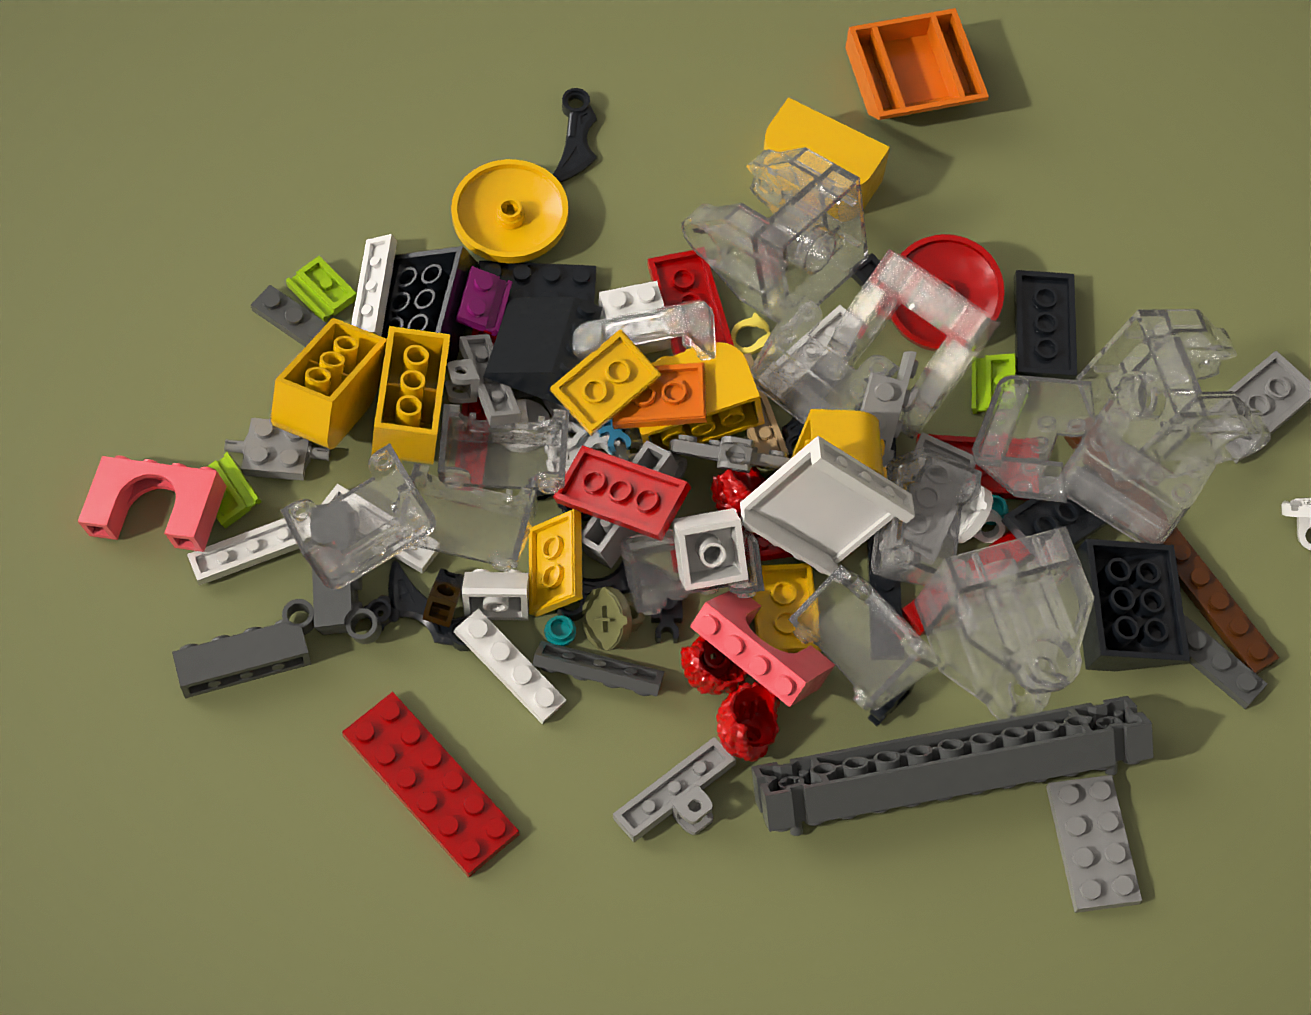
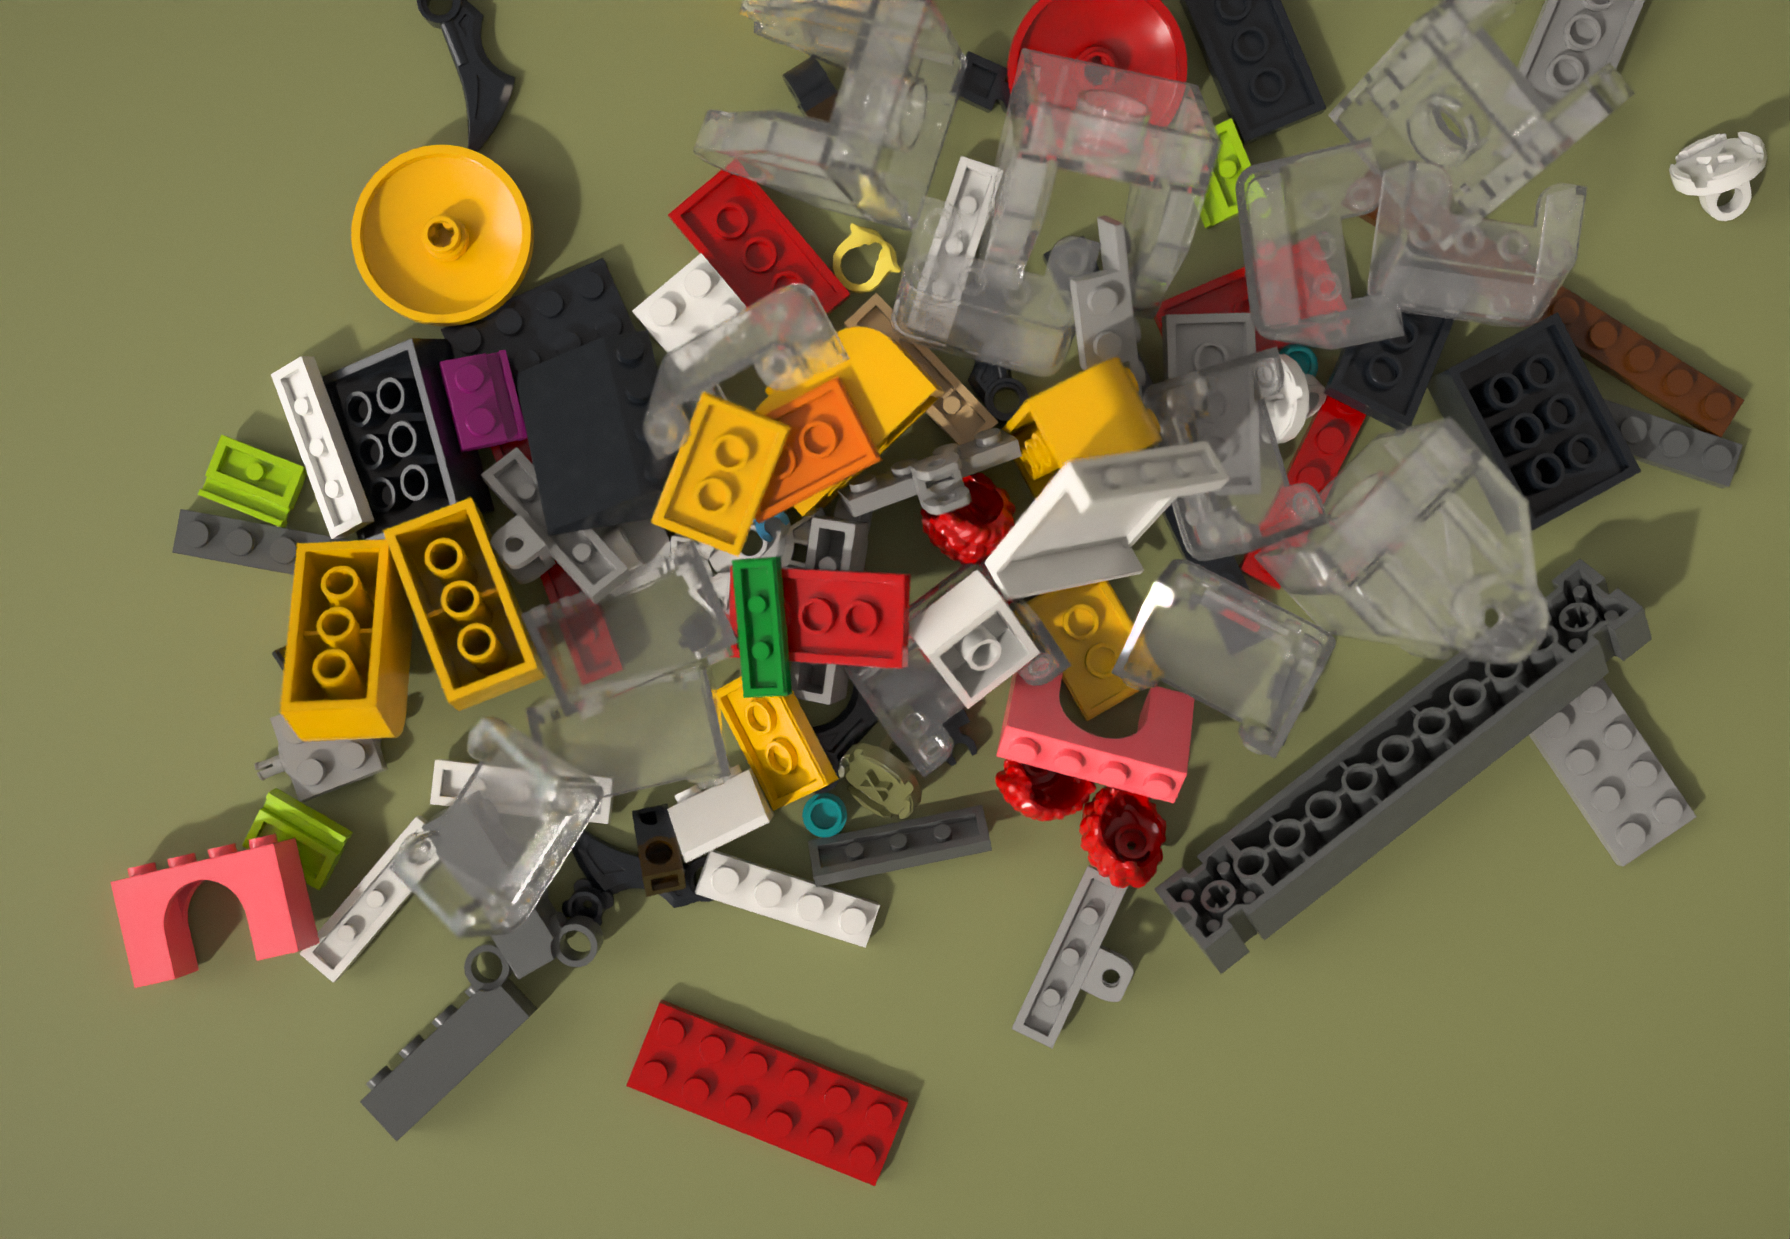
camera: 25 degrees left, 25 degrees up
none -> green tile [732,556,792,698]

